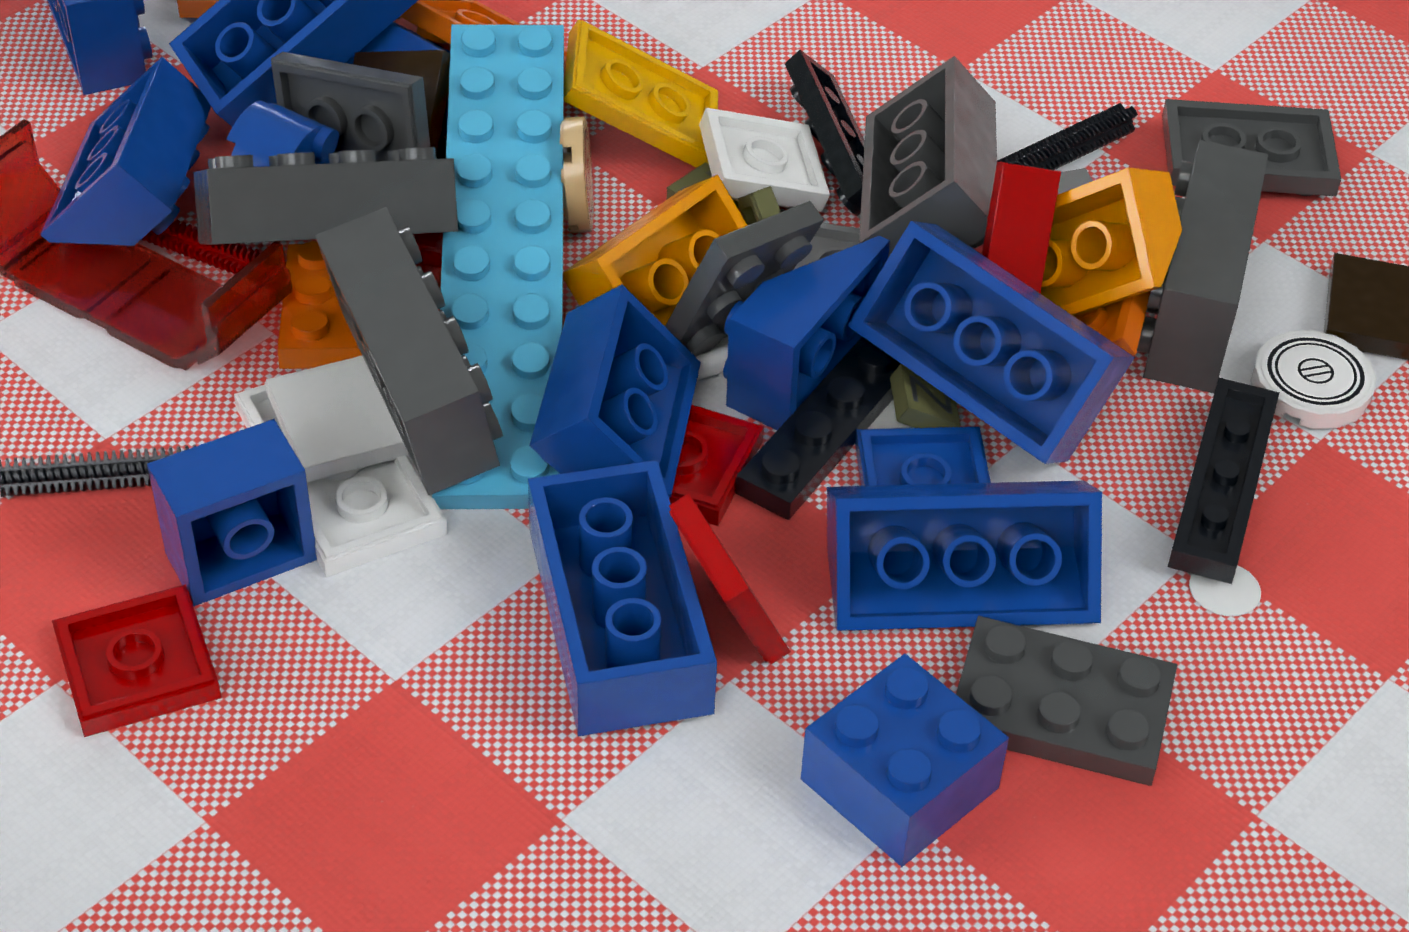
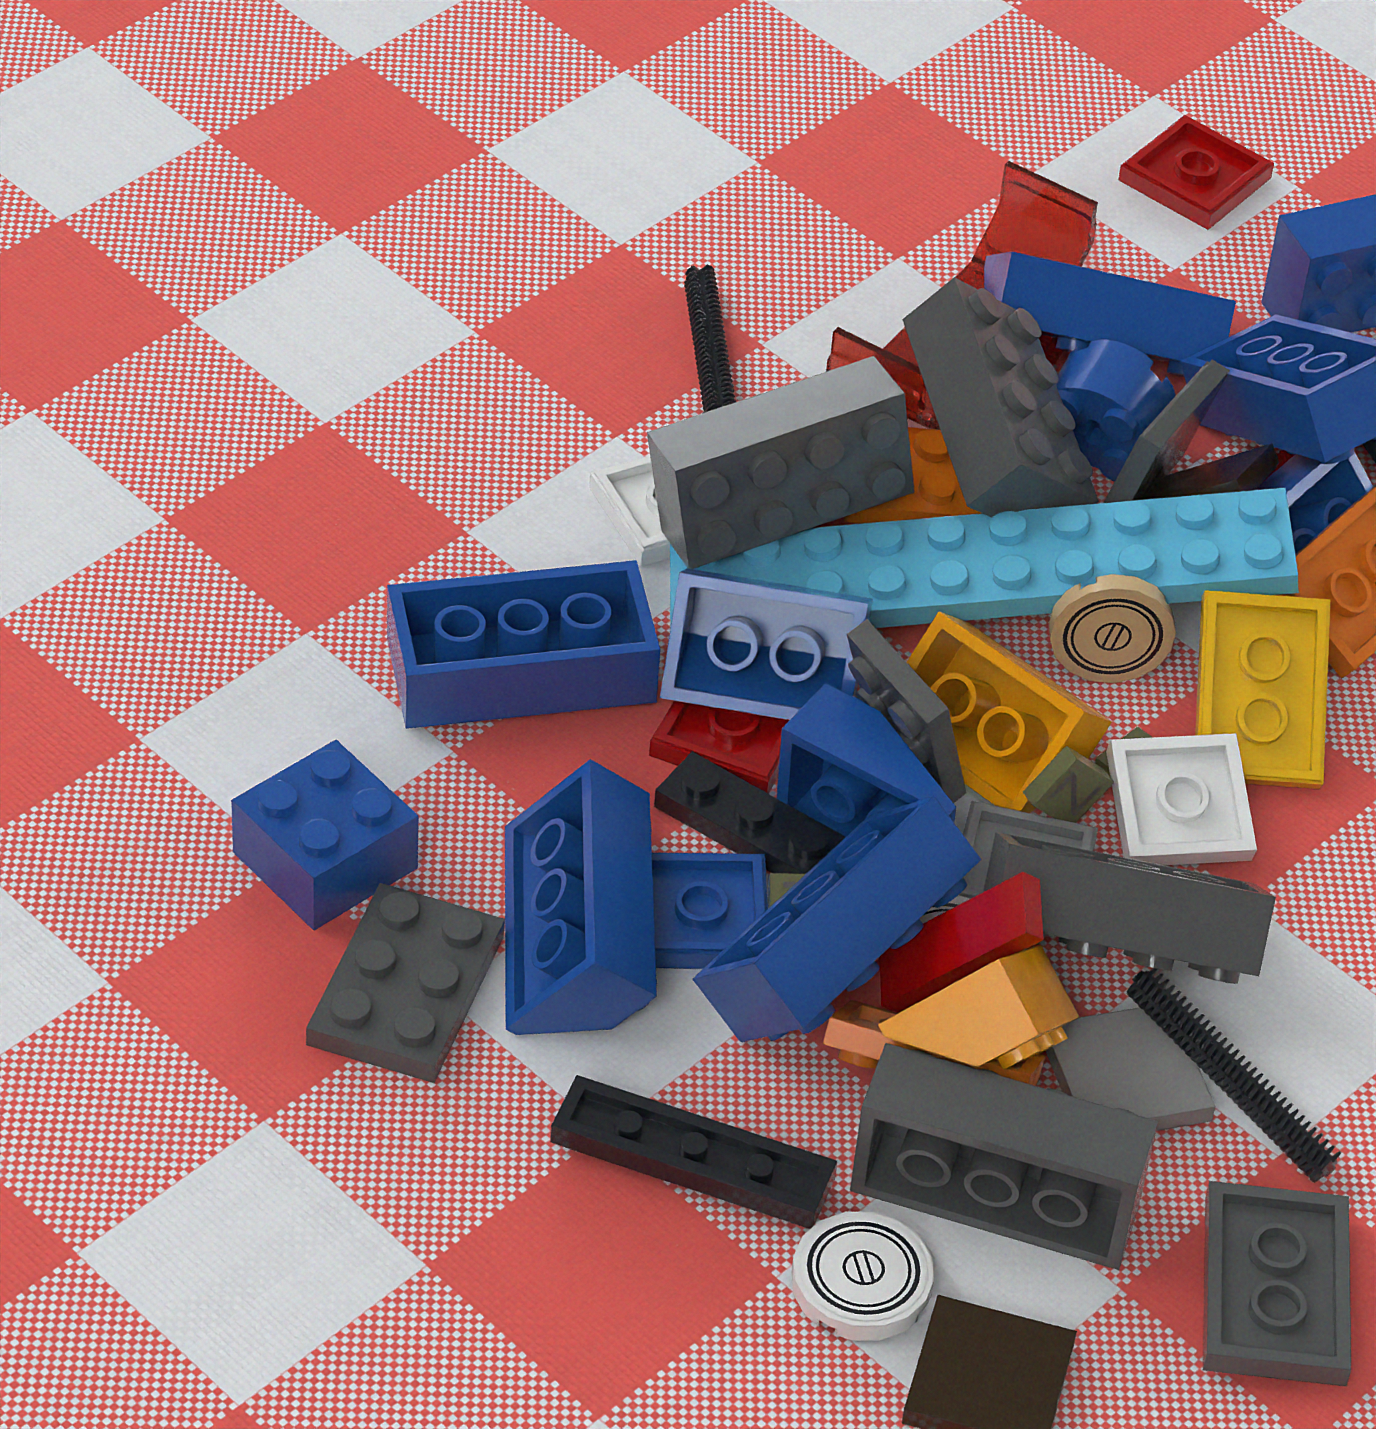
camera: 90 degrees right, 0 degrees up
red tile [52,584,222,737] -> none
blue brick [147,419,317,606] -> none
red tile [669,493,791,664] -> none
black plate [785,50,865,216] -> none
white sticker [1189,565,1261,616] -> none

